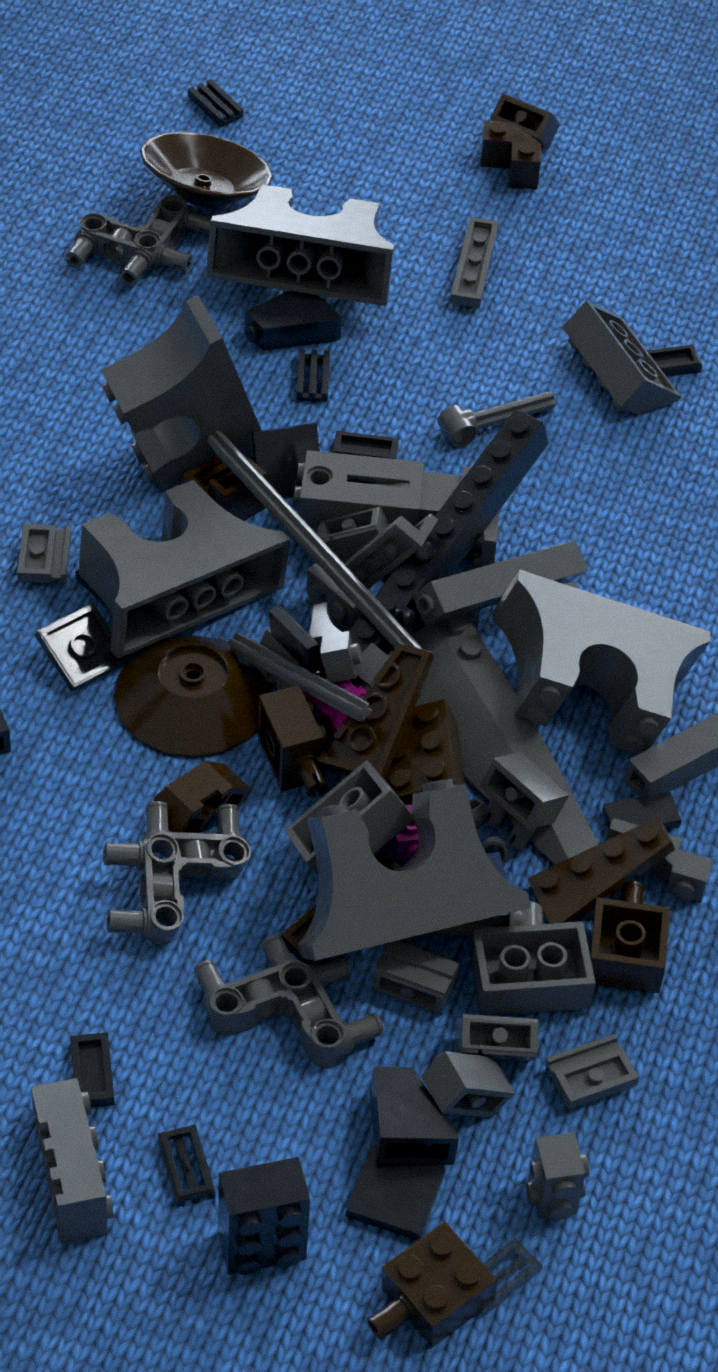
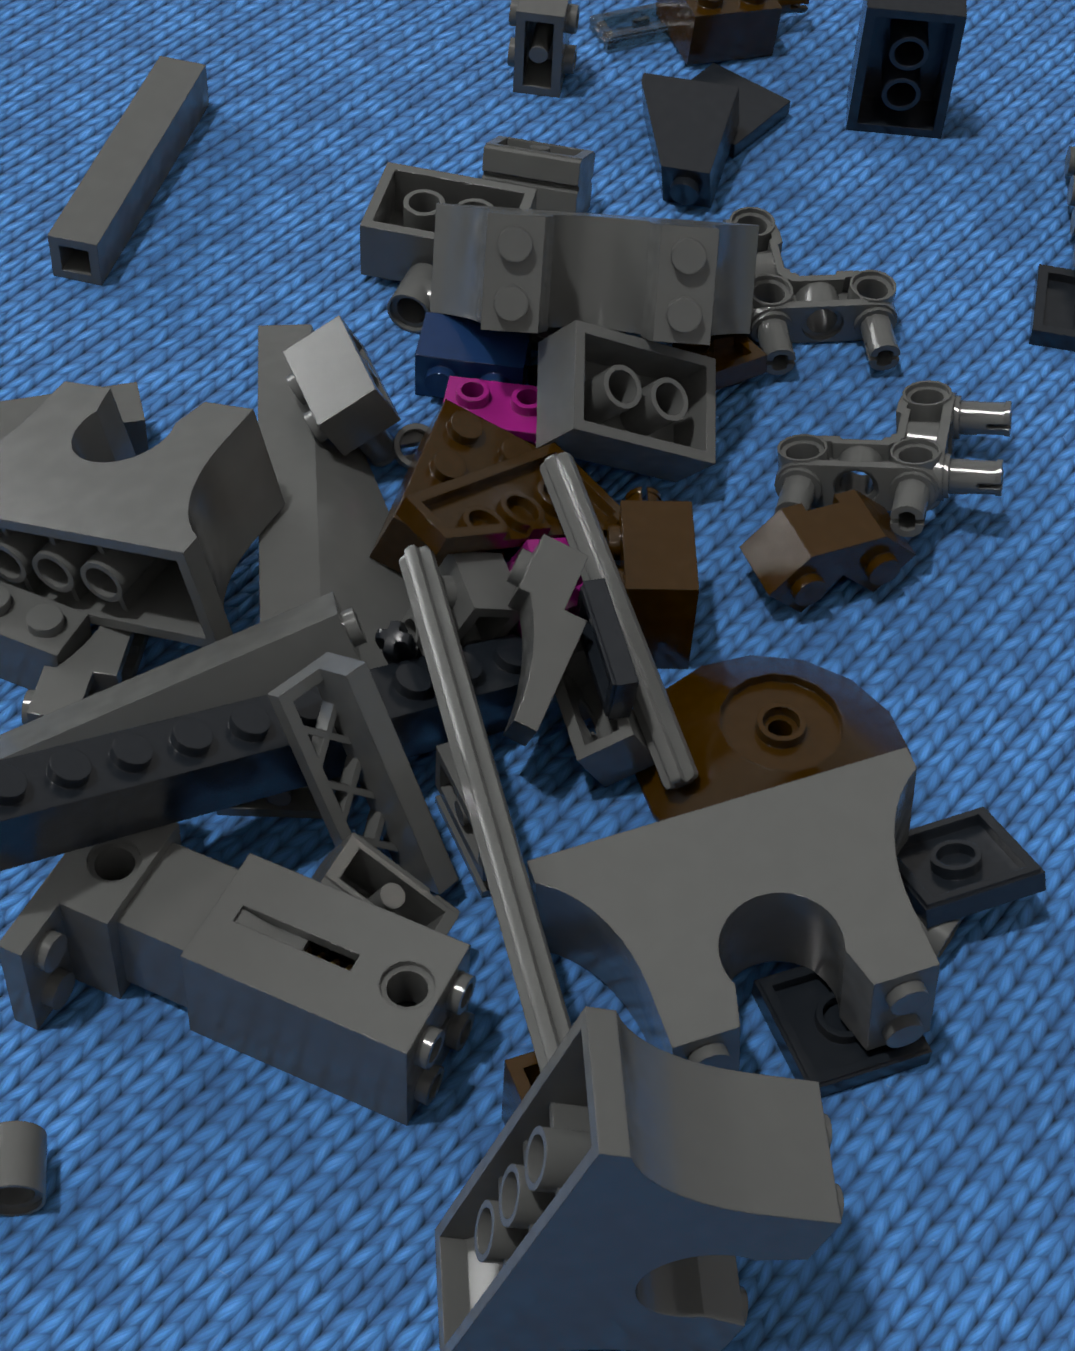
camera: 160 degrees left, 0 degrees up
dark grey plate [17,524,72,584] -> none
black tile [158,1125,215,1207] -> none
black tile [251,423,320,494] -> none
black tile [332,431,399,459] -> none
dark grey brick [421,1051,515,1118] -> none
dark grey hinge [482,836,509,865] -> none
dark brown wing [527,816,675,924] -> none
dark grey plate [545,1034,639,1110] -> none
dark brown brick [589,881,670,993] -> none
black tile [602,792,681,830] -> none
dark grey slope [607,818,713,903] -> none

